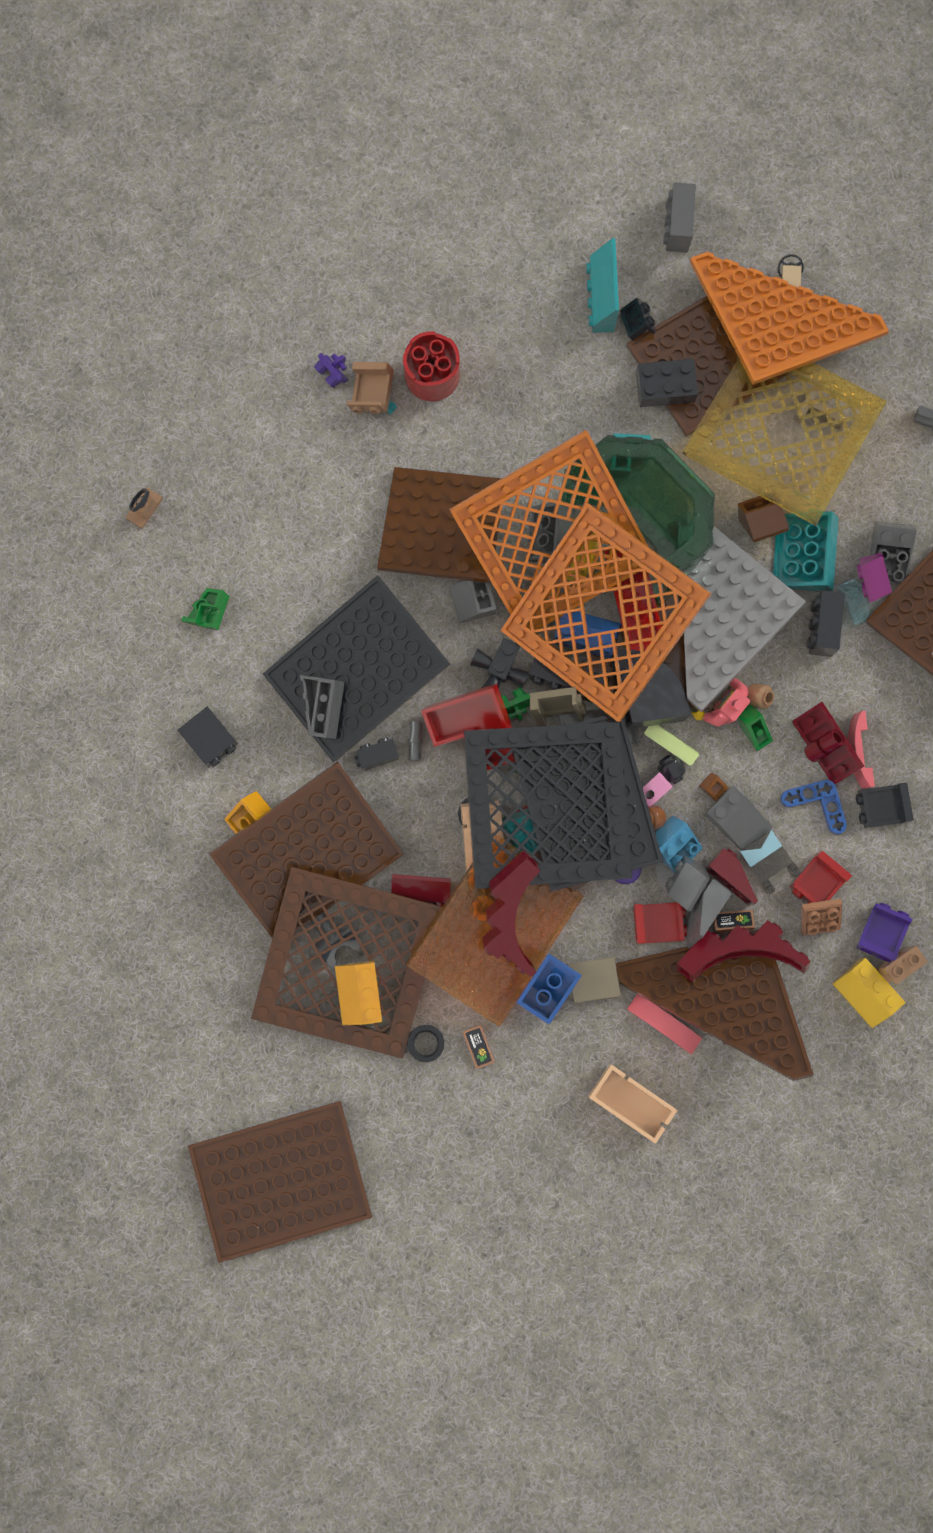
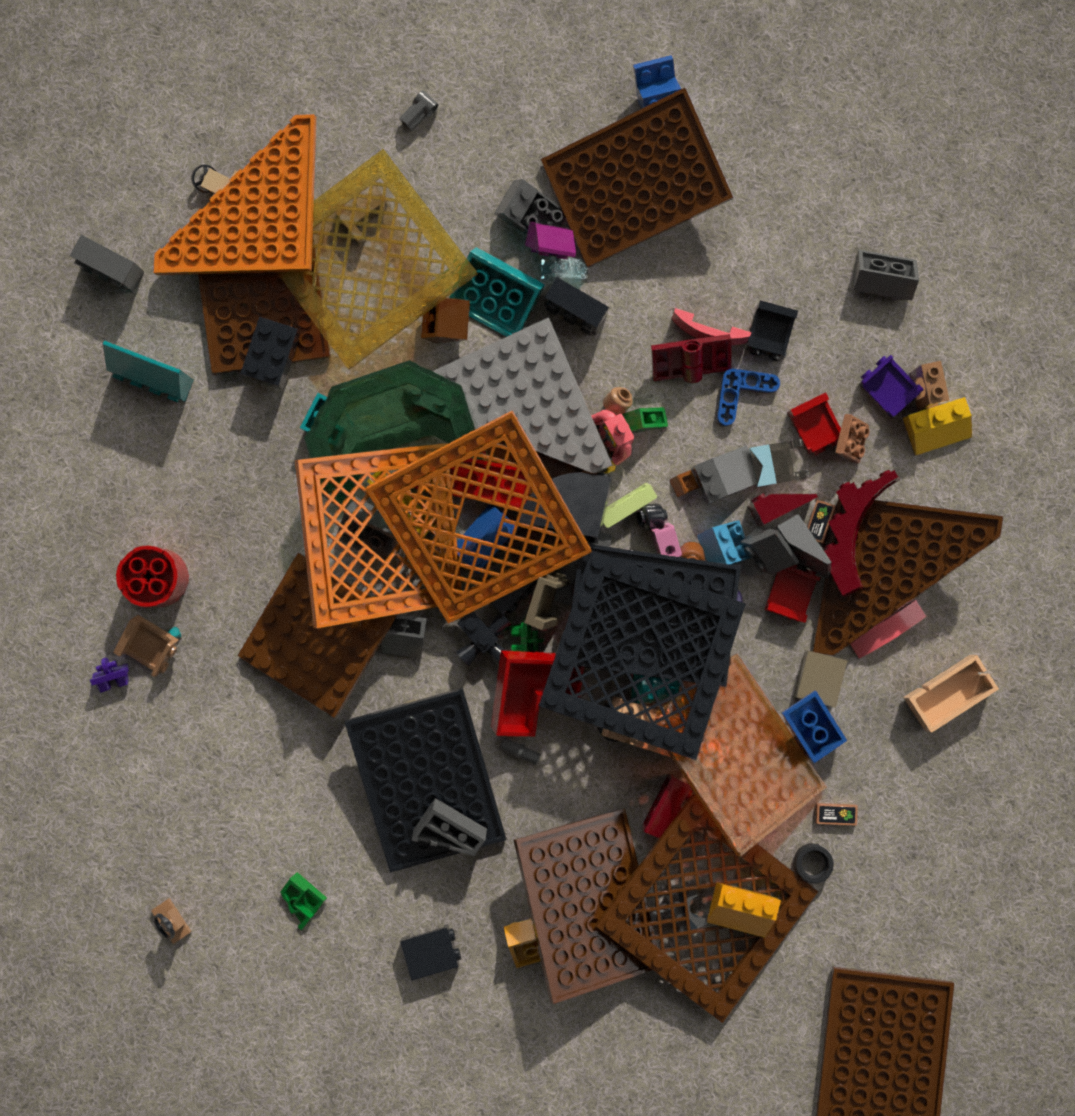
camera: 70 degrees left, 5 degrees up
black brick [354,737,399,771] -> none
dark red arch [482,850,540,977] -> none
black bracket [619,297,656,341] -> none

